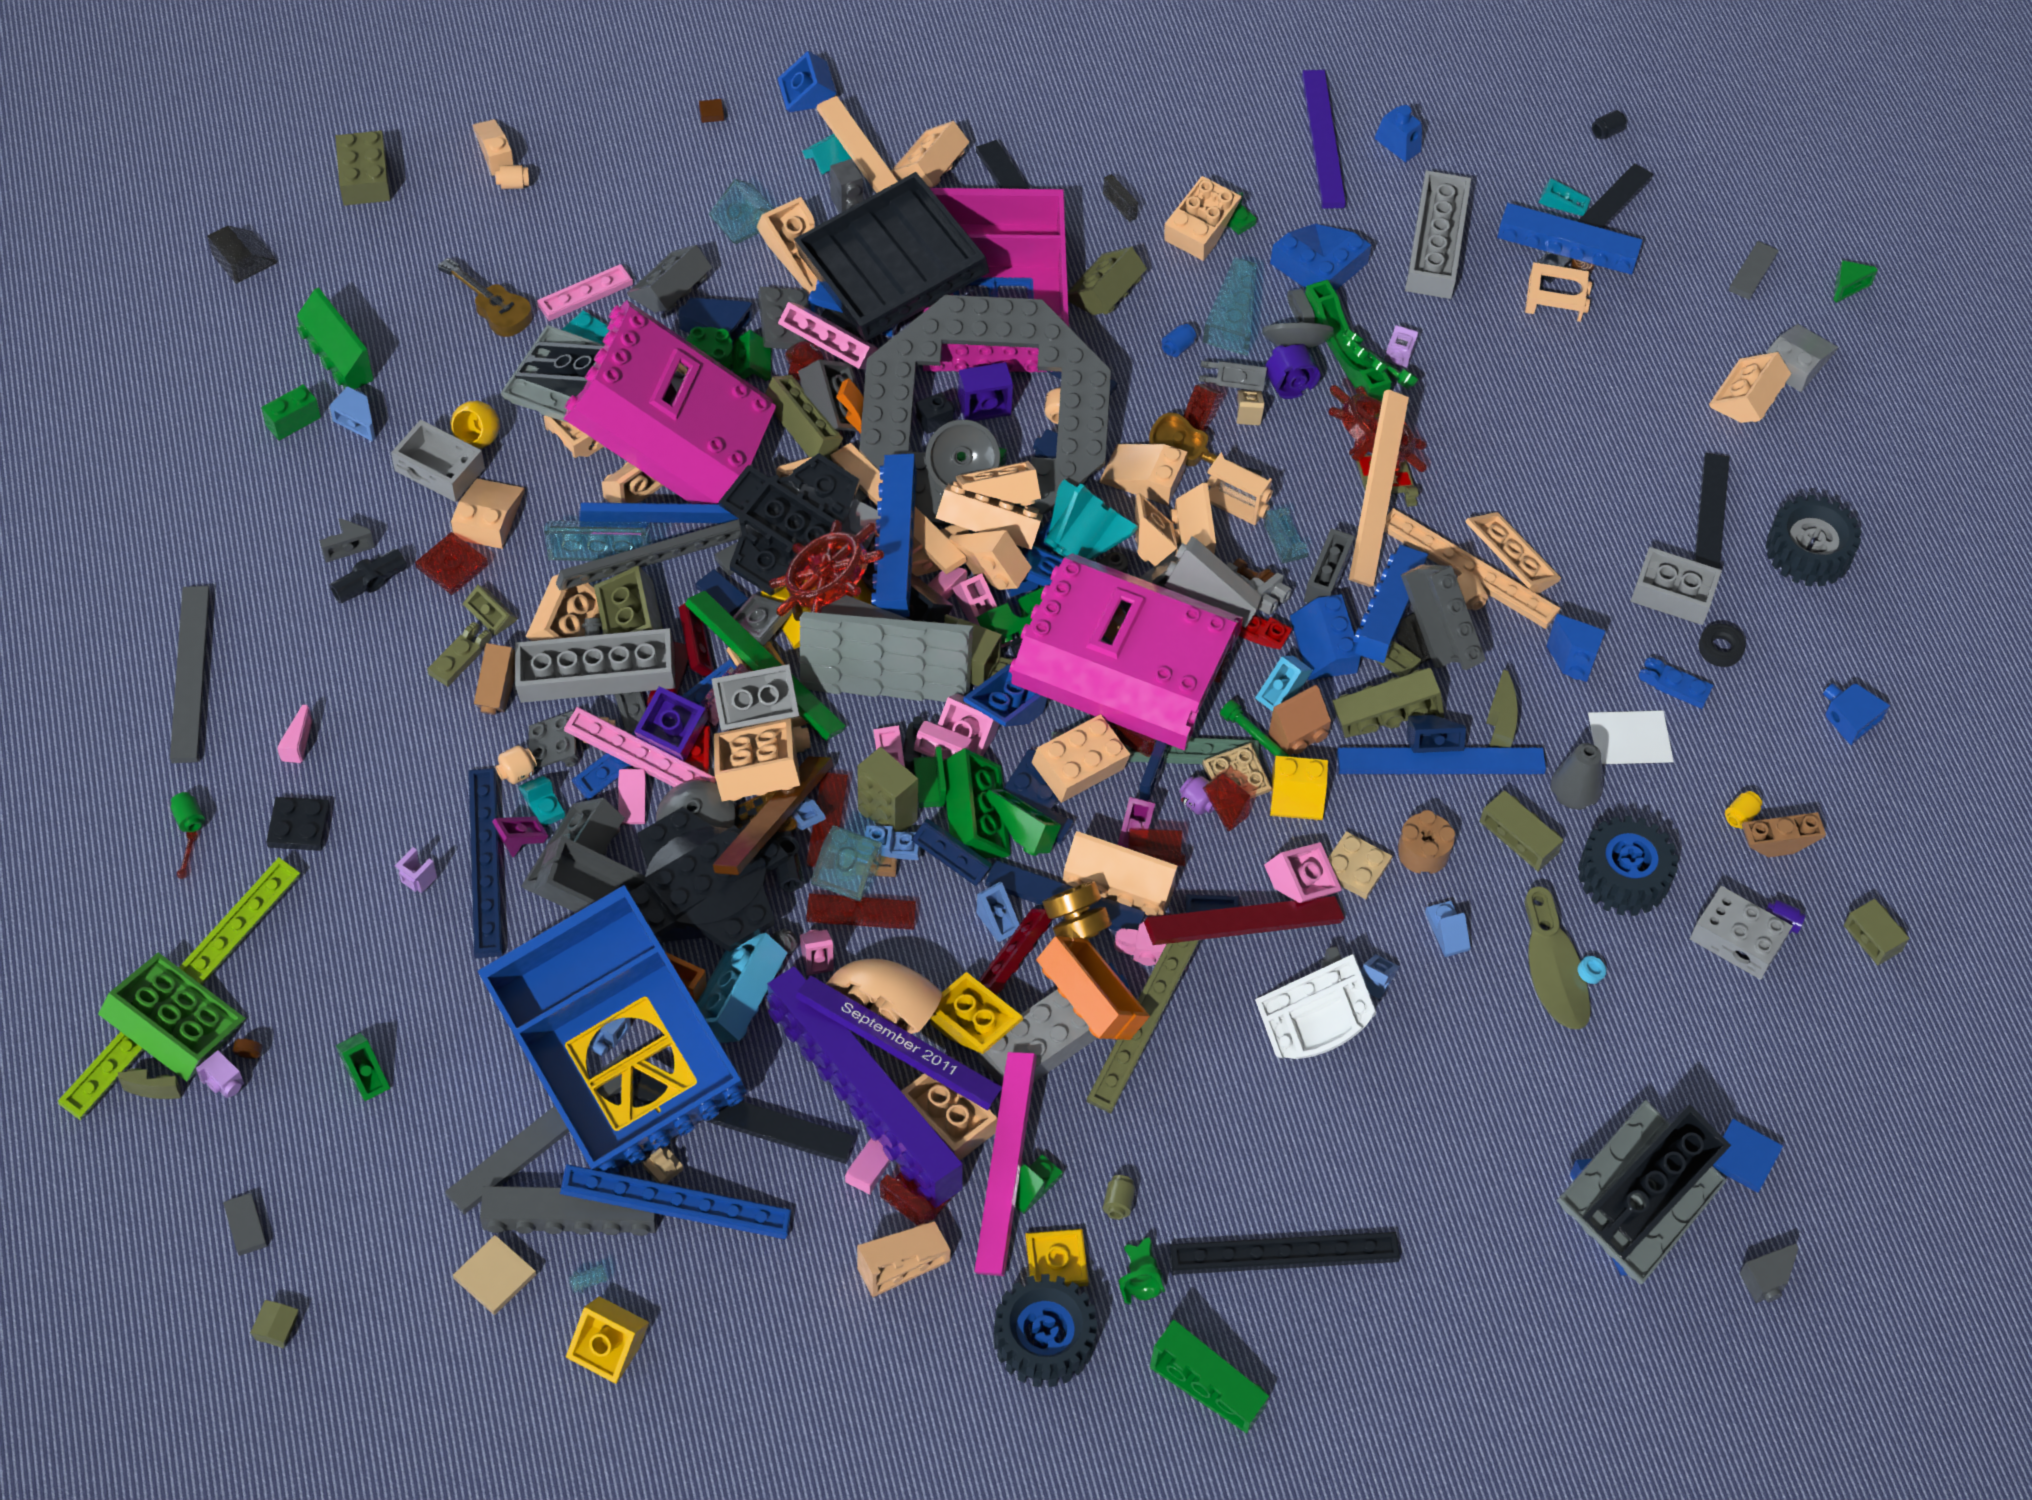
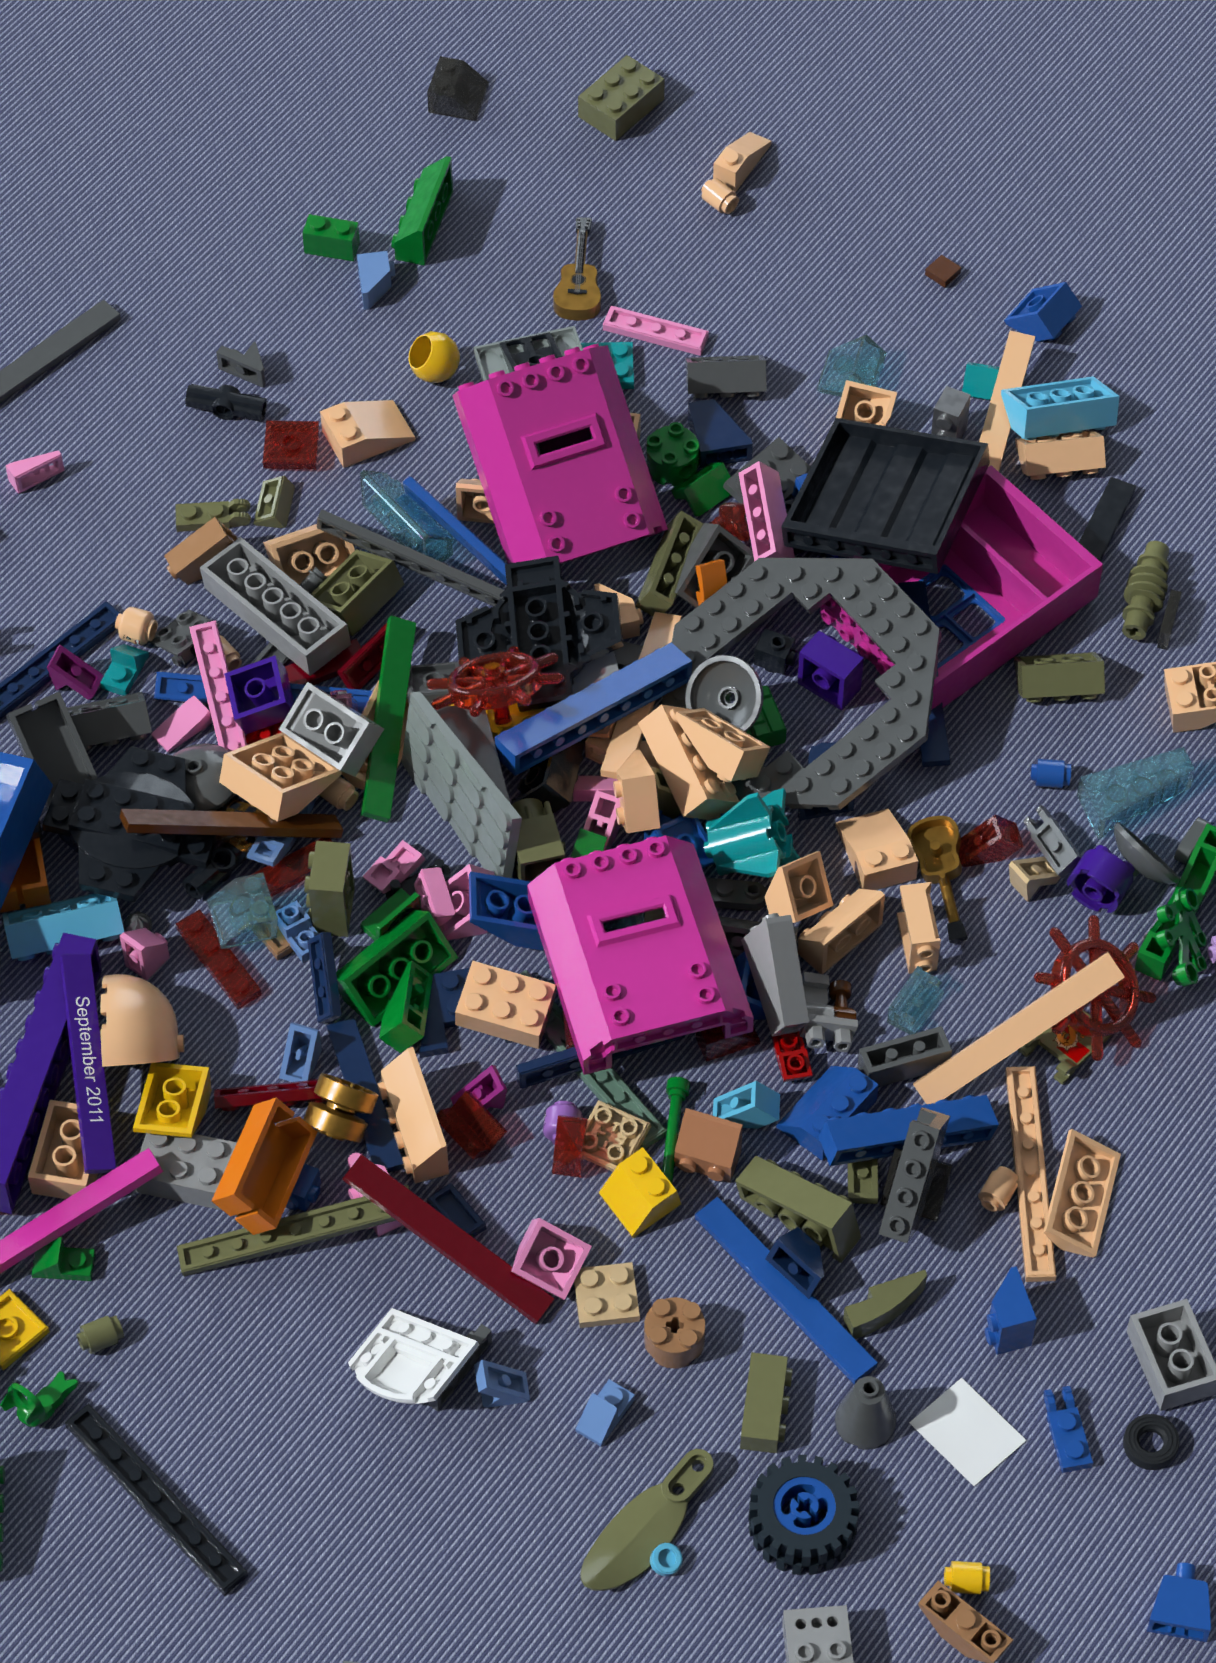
camera: 55 degrees right, 0 degrees up
light grey piece [391,420,485,502] -> none
dark blue tile [695,569,749,616] -> none
none -> medium azure slope [1001,376,1120,440]
none -> olive piece [1122,541,1170,640]

